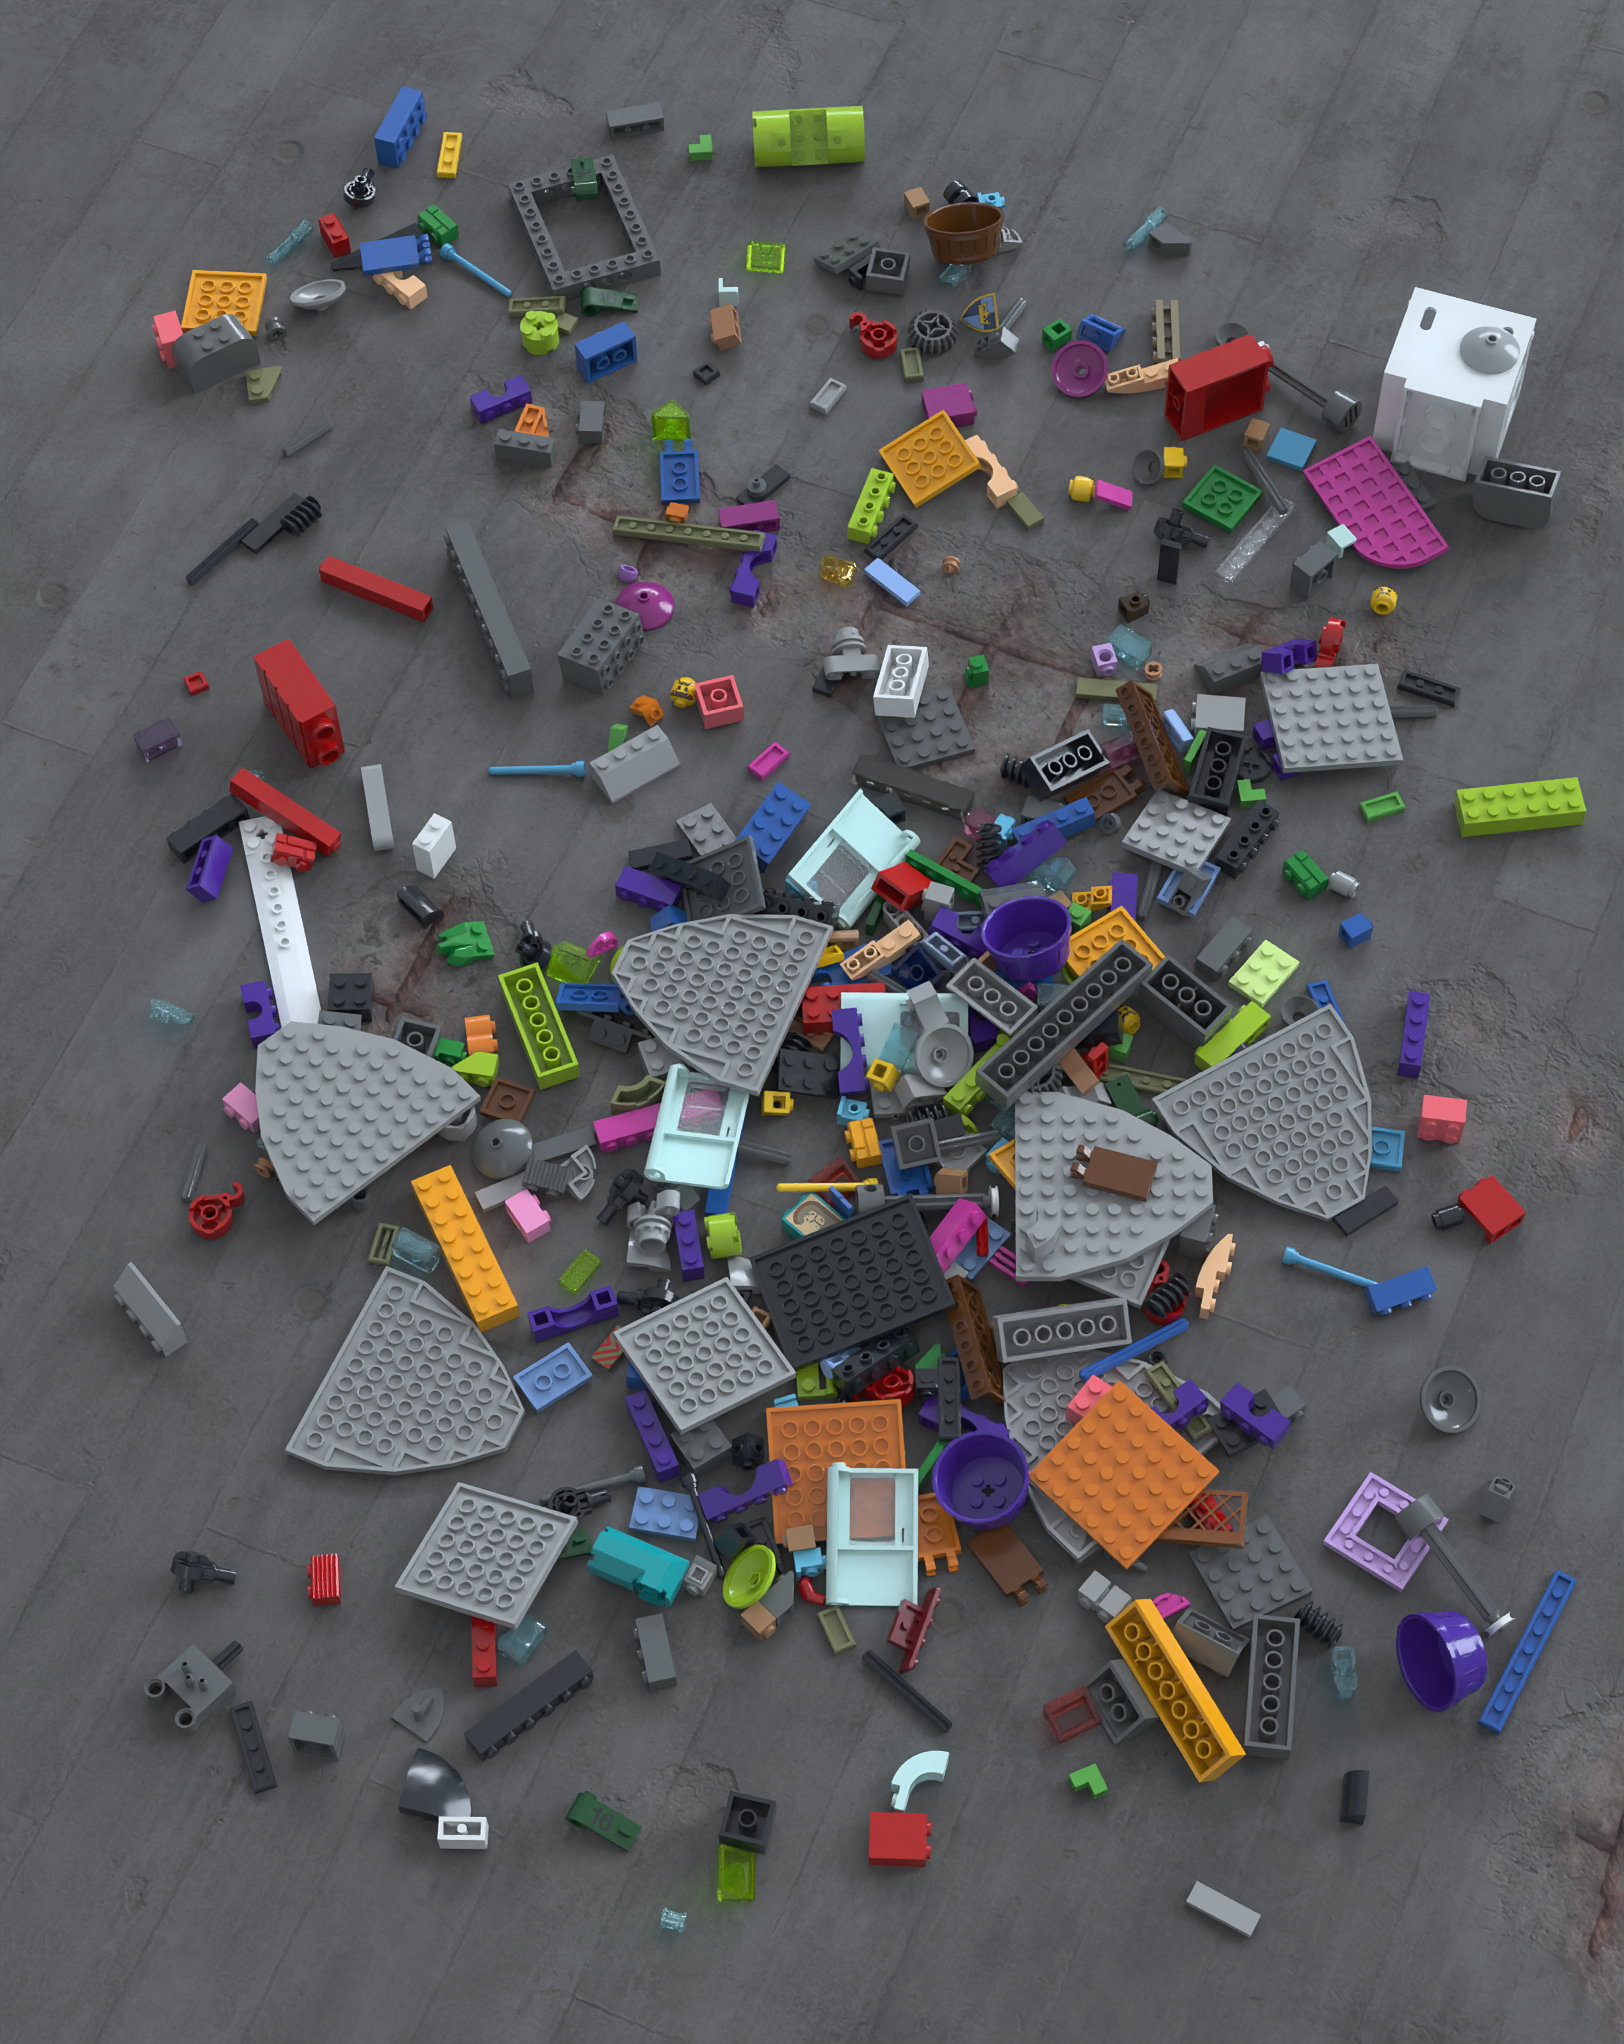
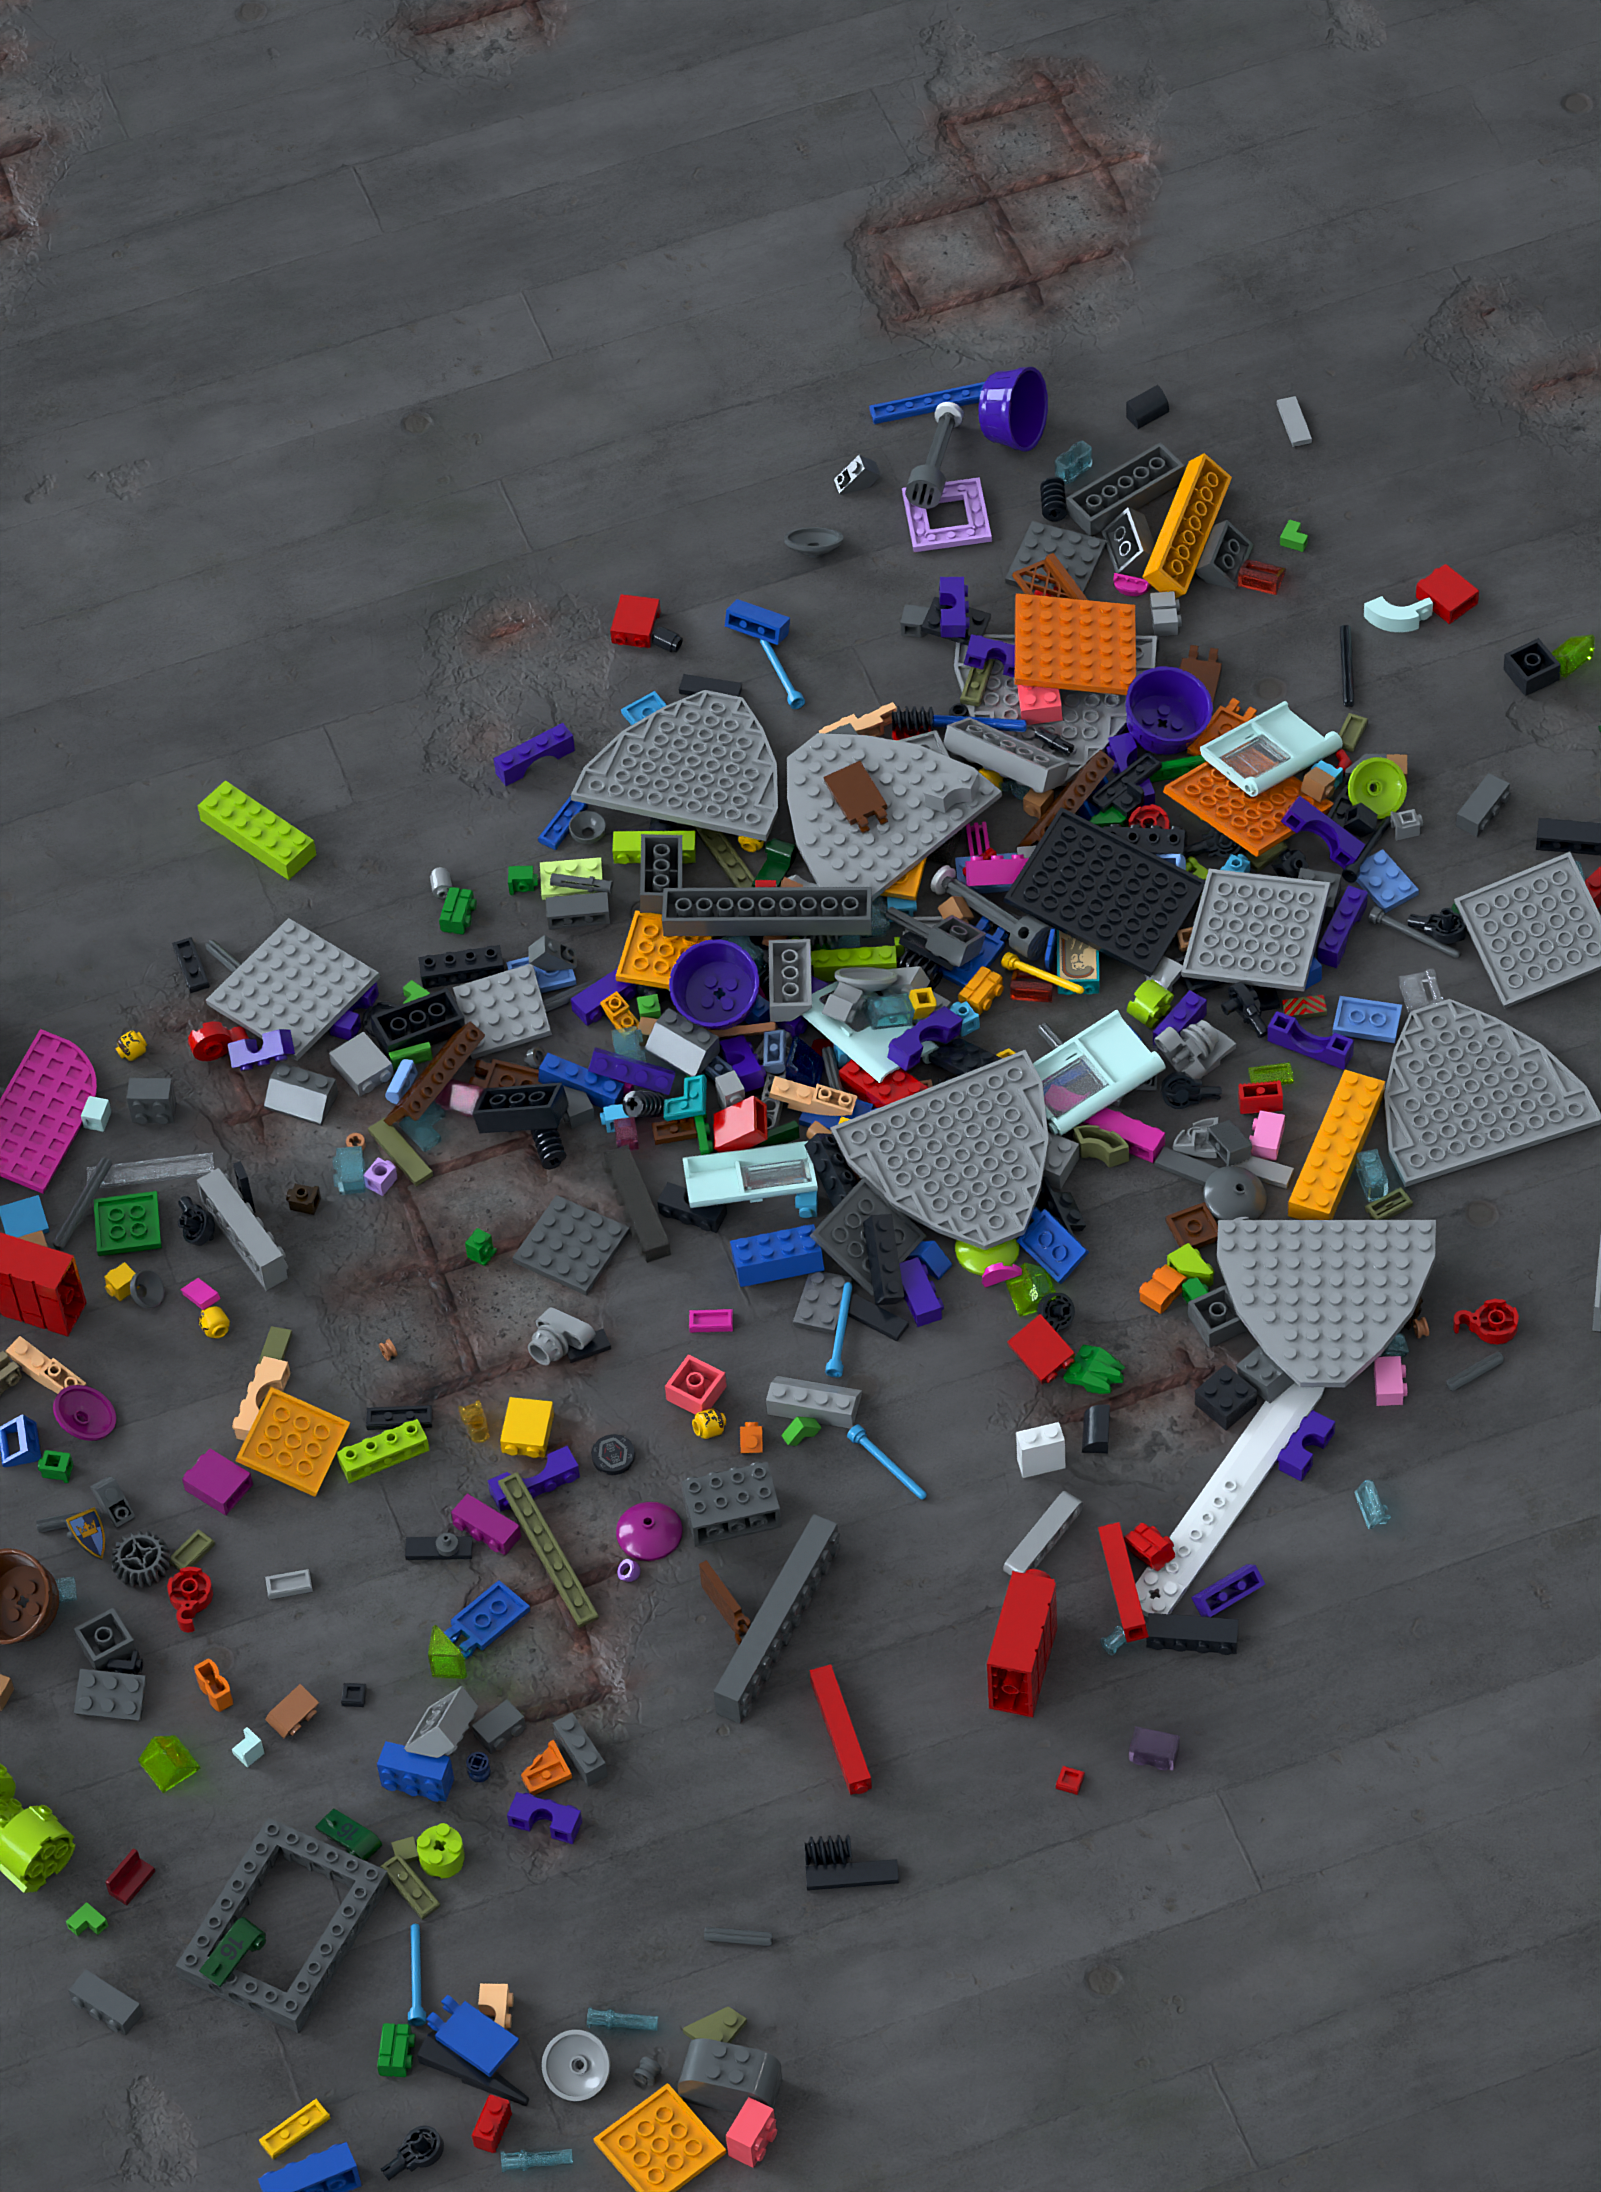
camera: 130 degrees left, 5 degrees down
black axle [186,518,259,585] -> none
lime brick [498,962,580,1090] -> none
teal brick [587,1526,690,1607] -> none
orange bracket [666,502,689,523] -> none
light blue tile [864,558,920,606] -> none
white brick [873,645,929,718] -> none
dark red bracket [886,1587,941,1674] -> none
blue brick [1338,913,1373,949] -> none
bright green tile [1359,792,1405,823] -> none
coral brick [1417,1095,1467,1144] -> none
none -> dark red panel [105,1848,155,1906]
none -> orange brick [194,1659,233,1712]
none -> light grey brick [197,1168,288,1291]
none -> light grey slope [404,1686,478,1758]
none -> dark blue wheel [466,1752,491,1783]
none -> yellow brick [500,1397,554,1458]
none -> green brick [508,866,538,895]
none -> dark grey pin [550,873,613,894]
none -> clear light blue pin [587,2007,658,2031]
none -> black tile [591,1434,635,1475]
none -> teal tile [664,1075,707,1121]
none -> reddish brown tile [699,1560,751,1645]
none -> dark azure piece [825,1282,852,1377]
none -> red brick [1007,1314,1075,1385]
none -> black pin [1034,726,1074,756]
none -> red brick [1238,1080,1283,1114]
none -> clear plate [1399,968,1444,1014]

